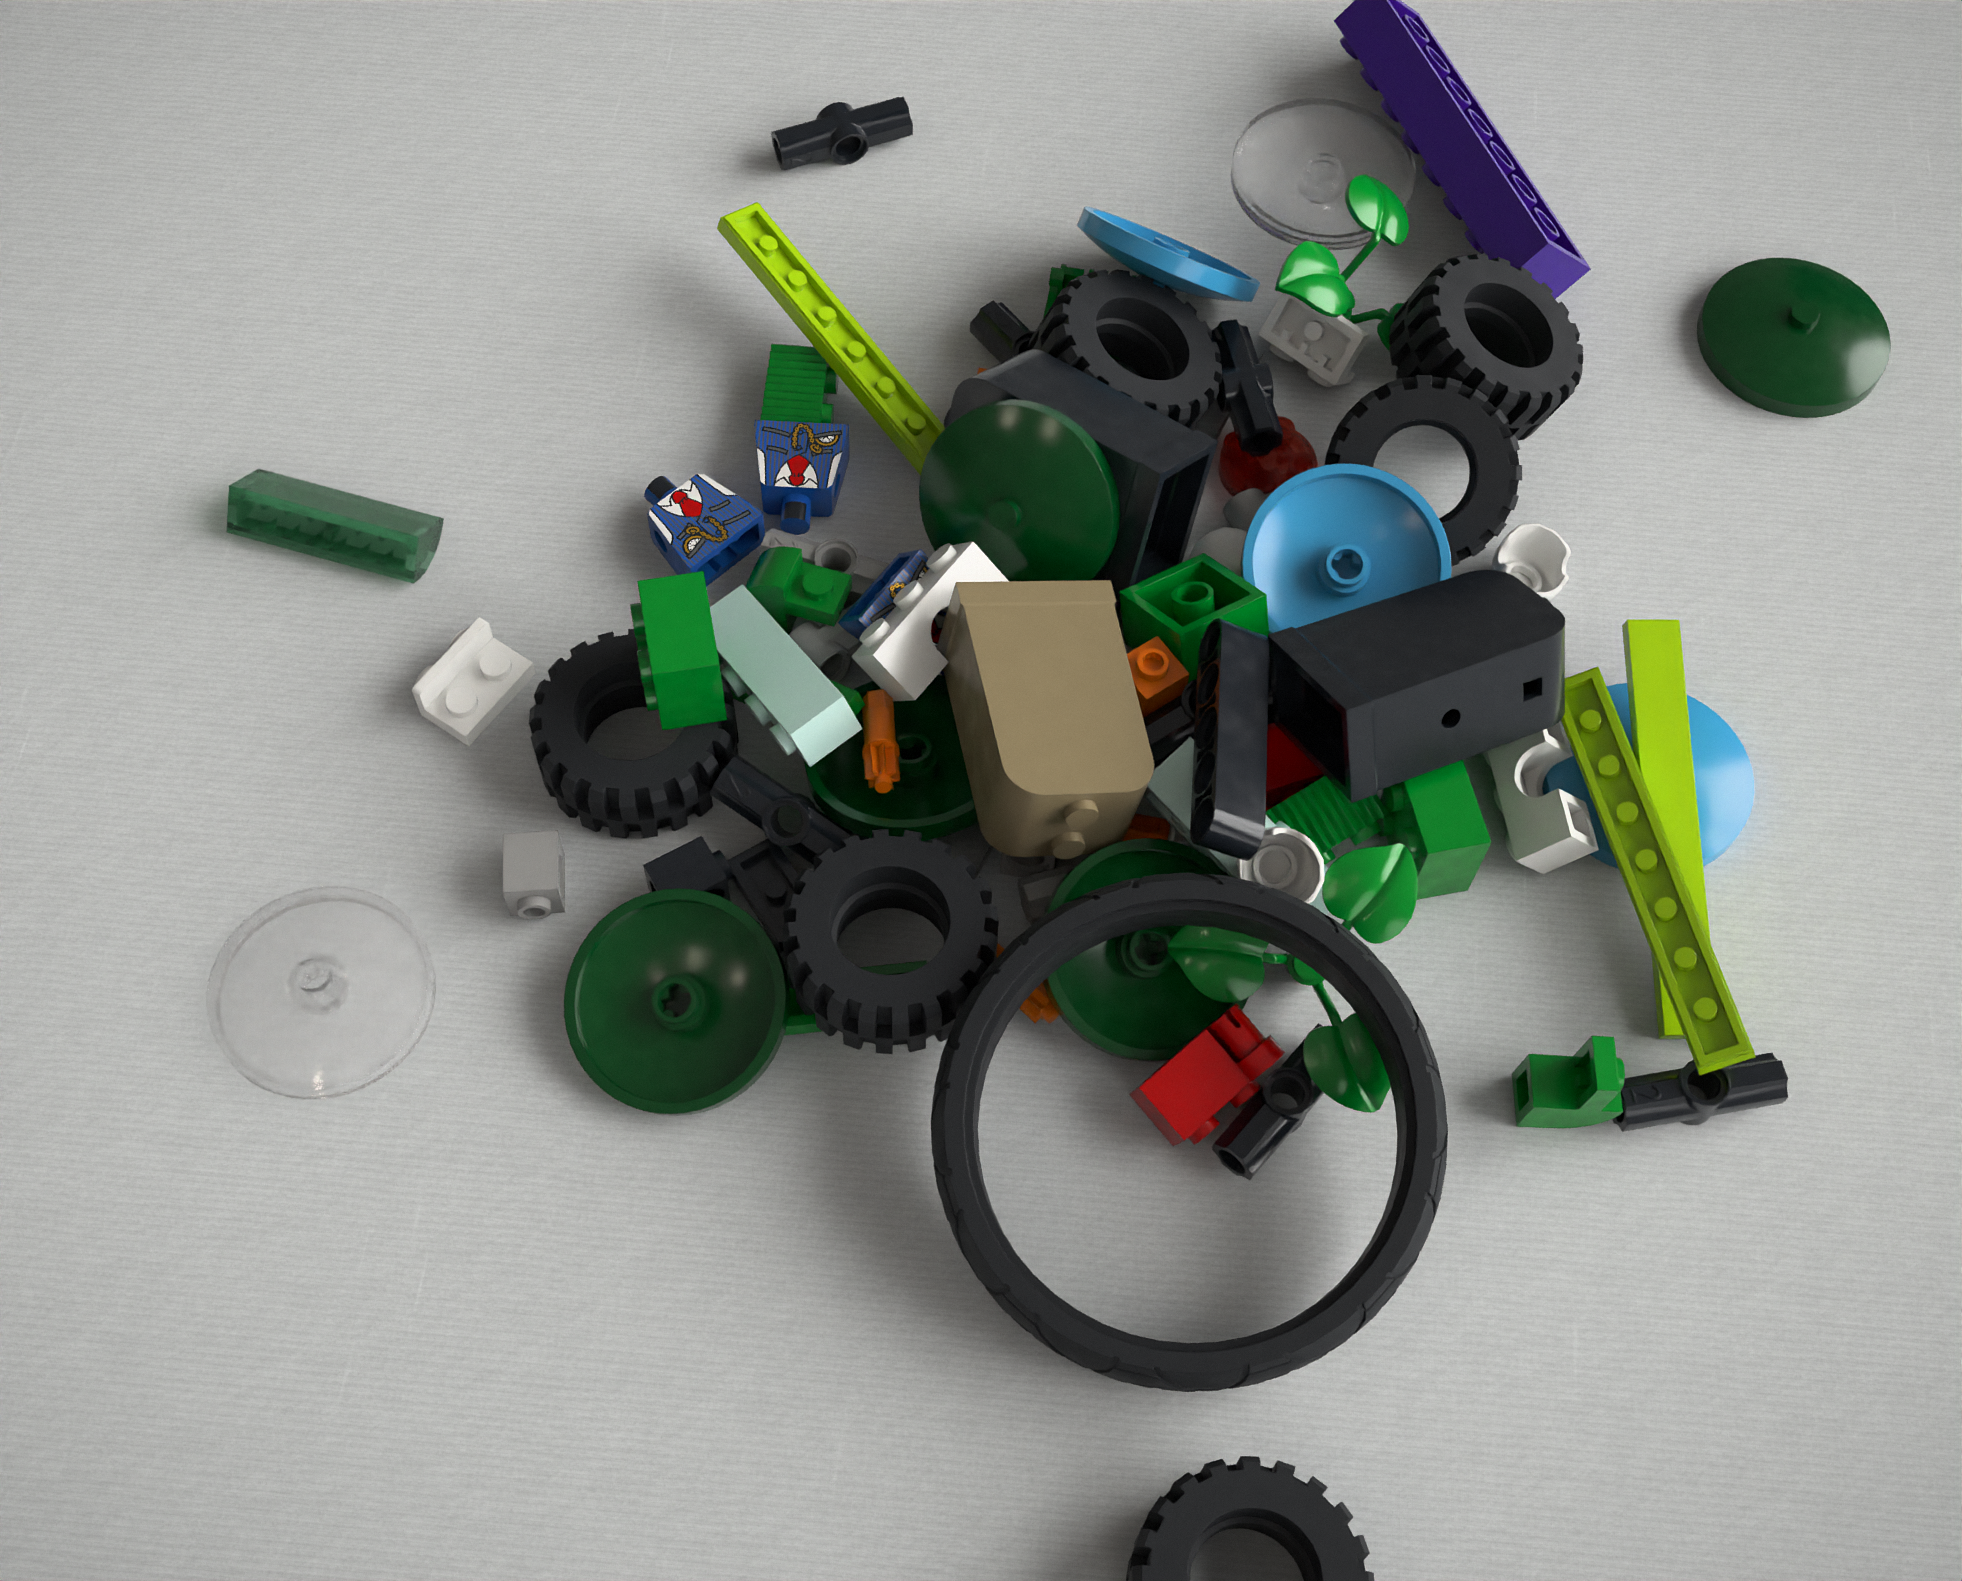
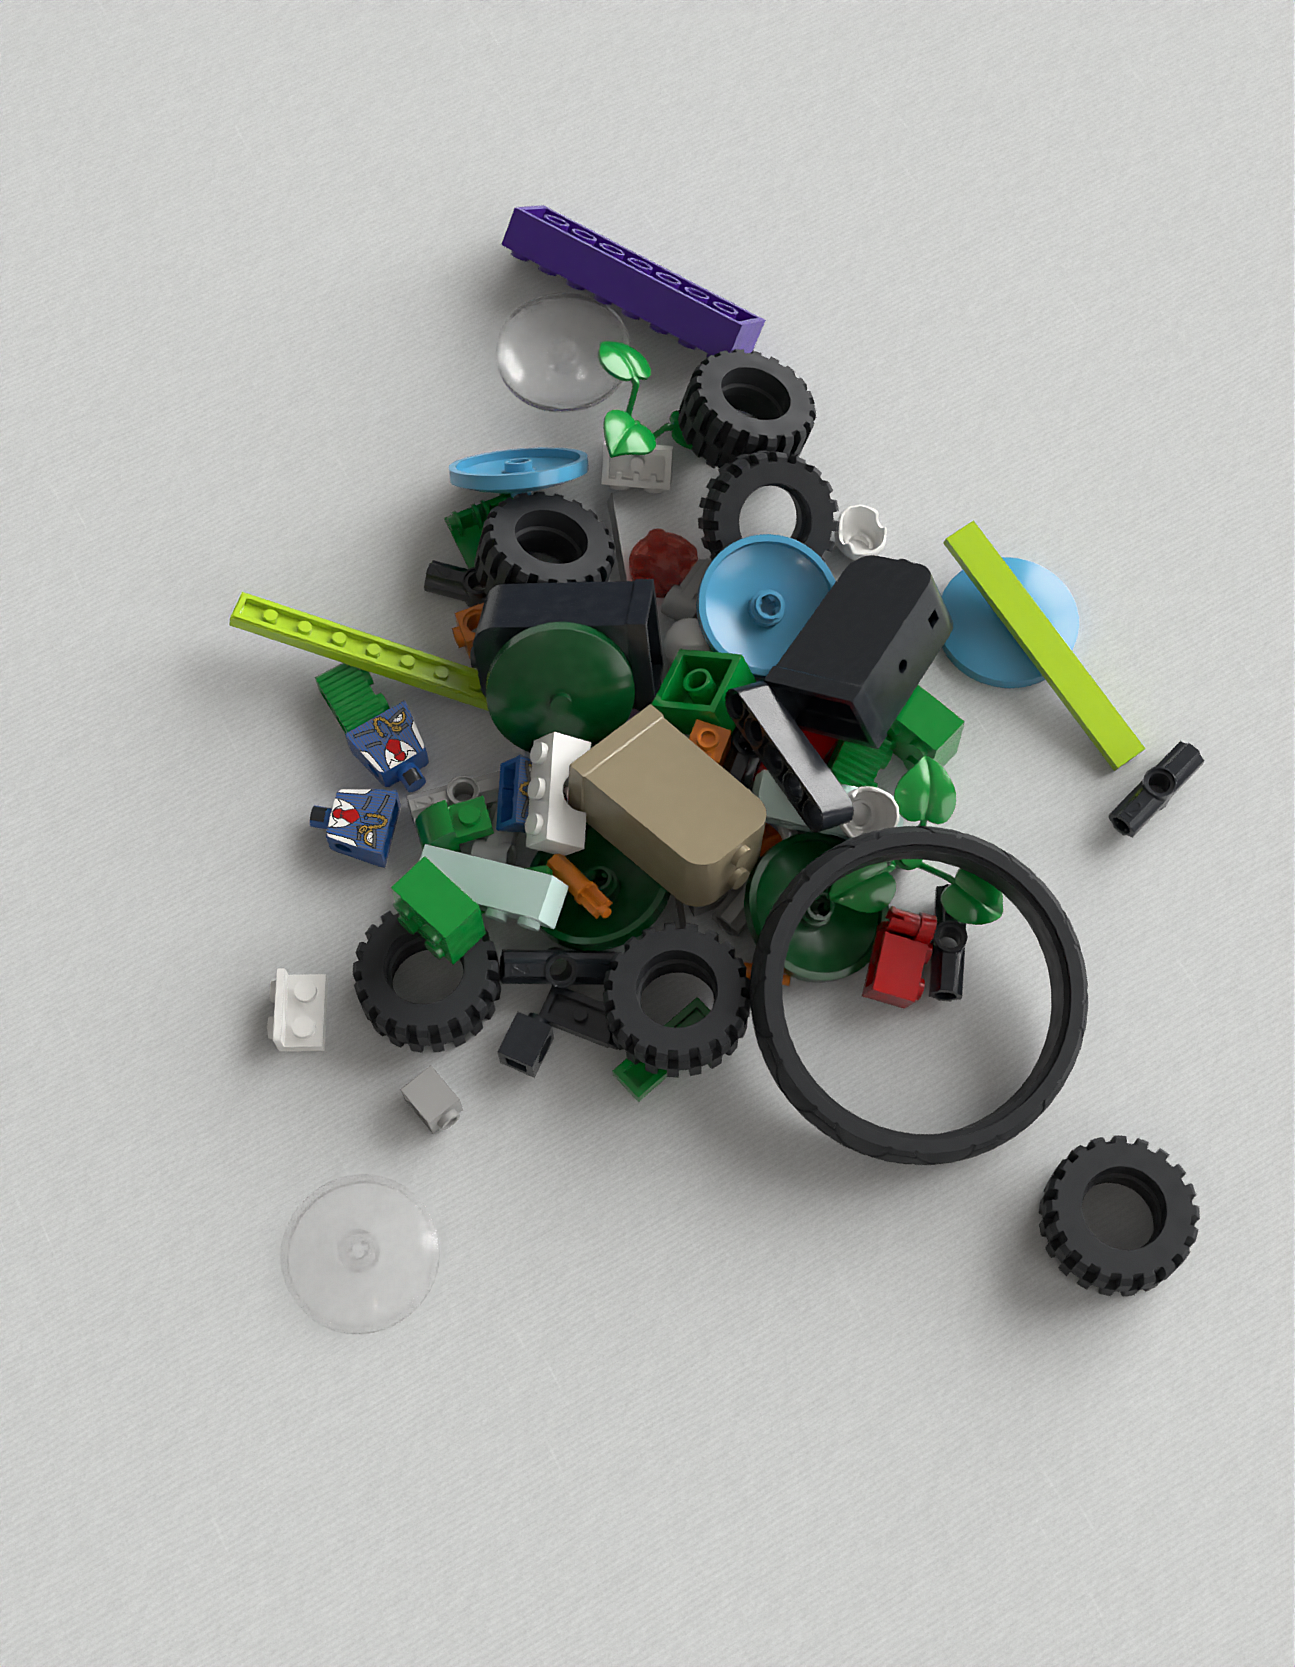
camera: 30 degrees left, 5 degrees up
clear green brick [226,468,444,584] -> none
dark green dish [564,888,790,1116] -> none
black piece [771,97,913,170] -> none
black piece [1211,319,1283,457] -> none
white arch [1483,721,1599,874] -> none
green brick [1512,1036,1625,1129] -> none
lime tile [1561,667,1755,1075] -> none
dark green dish [1697,258,1891,418] -> none

